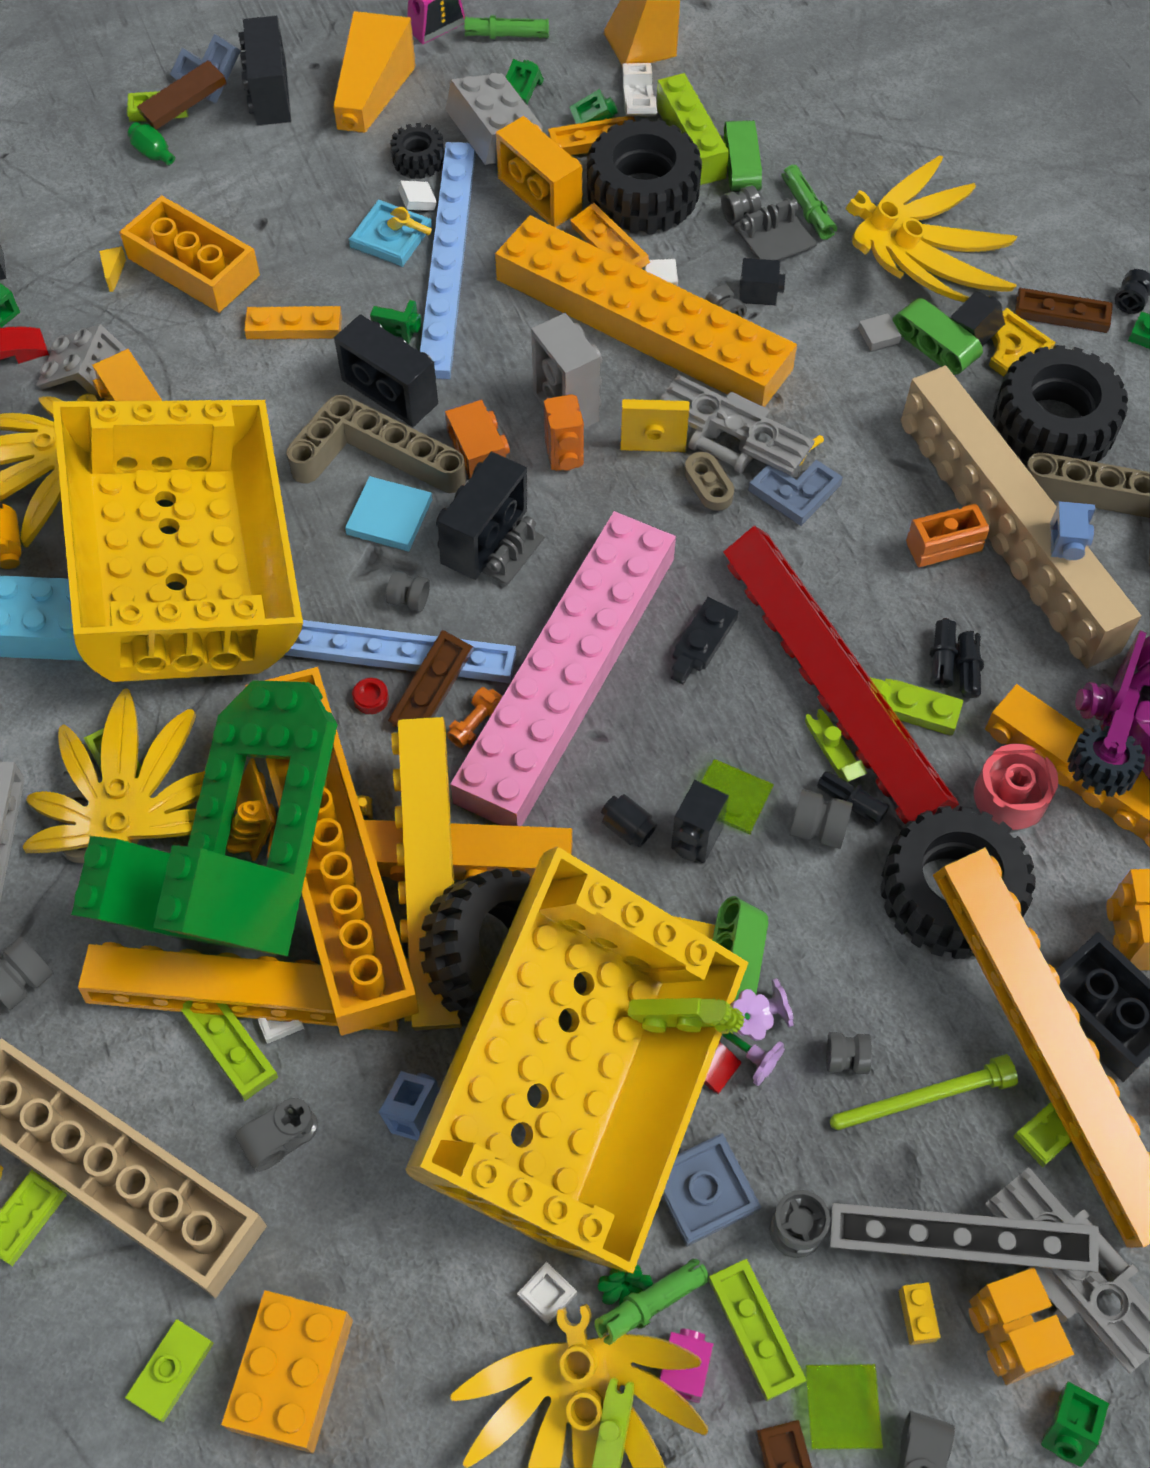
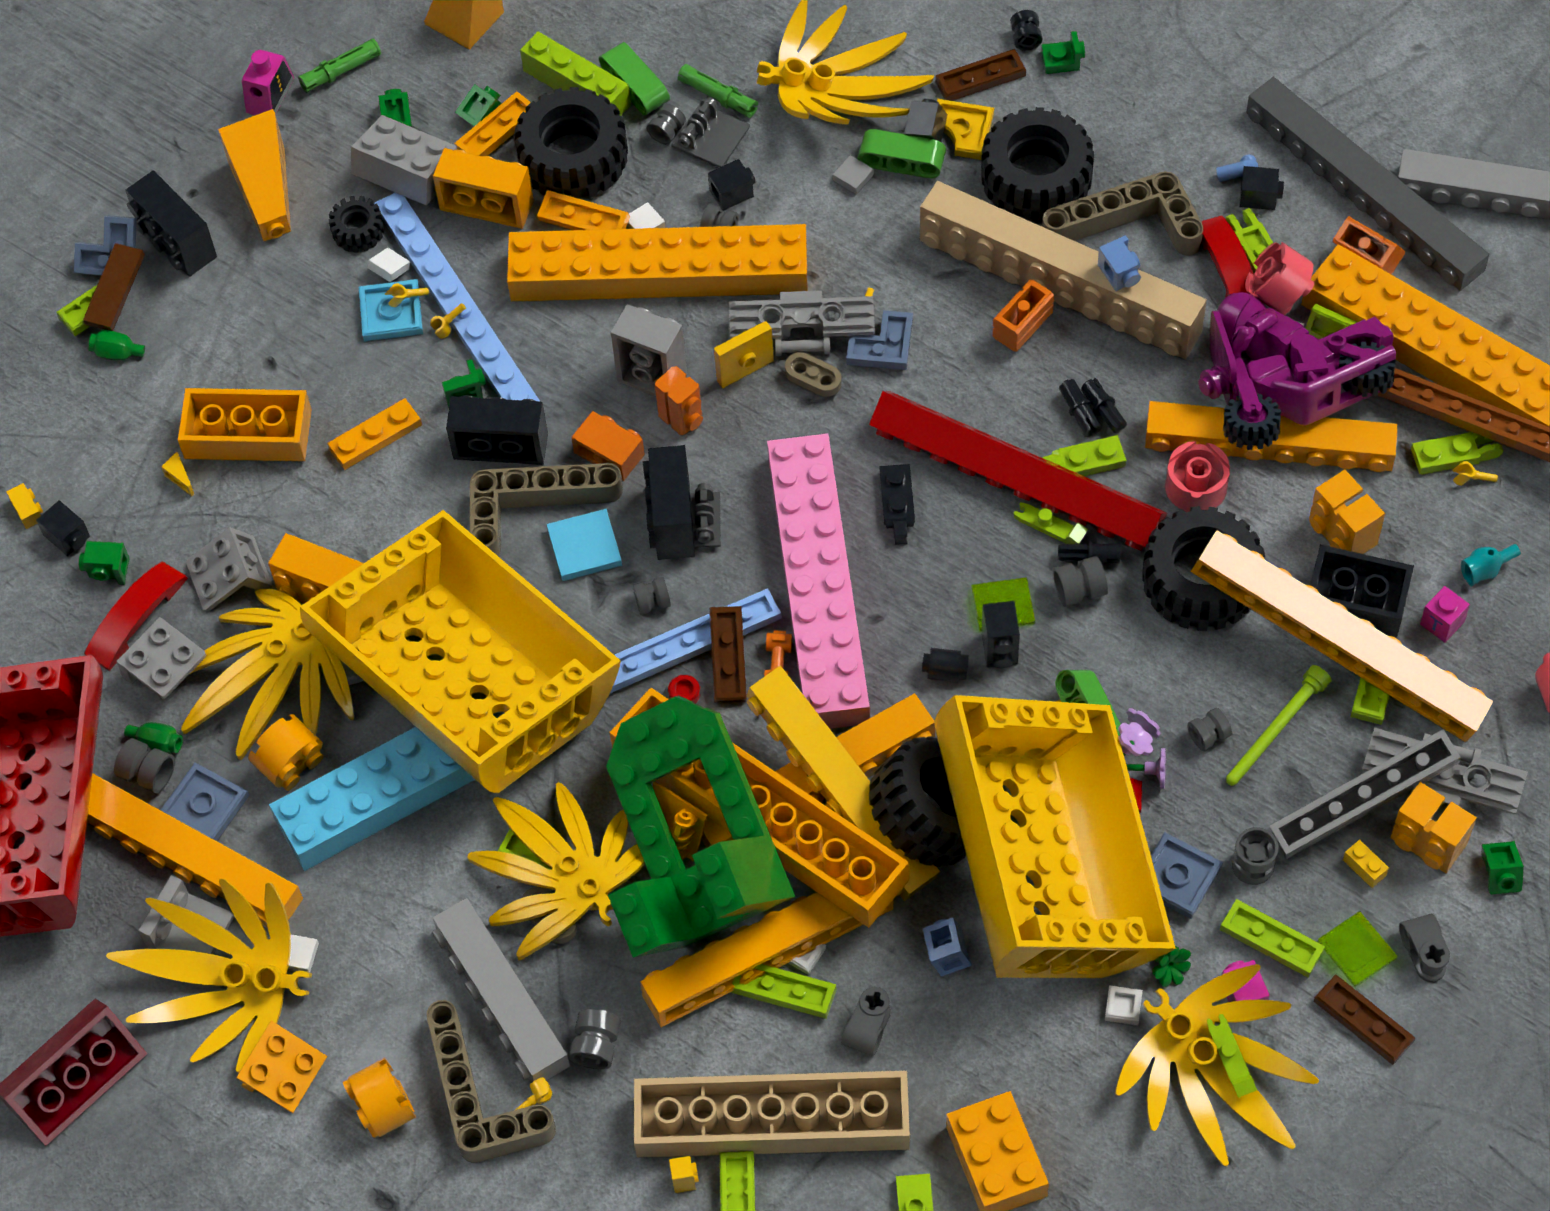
camera: 30 degrees left, 0 degrees up
bright green pin [595,1258,709,1345] -> none
white slope [622,63,657,117] -> none
lime hinge [627,998,745,1034] -> none
none -> yellow hand [430,303,466,339]

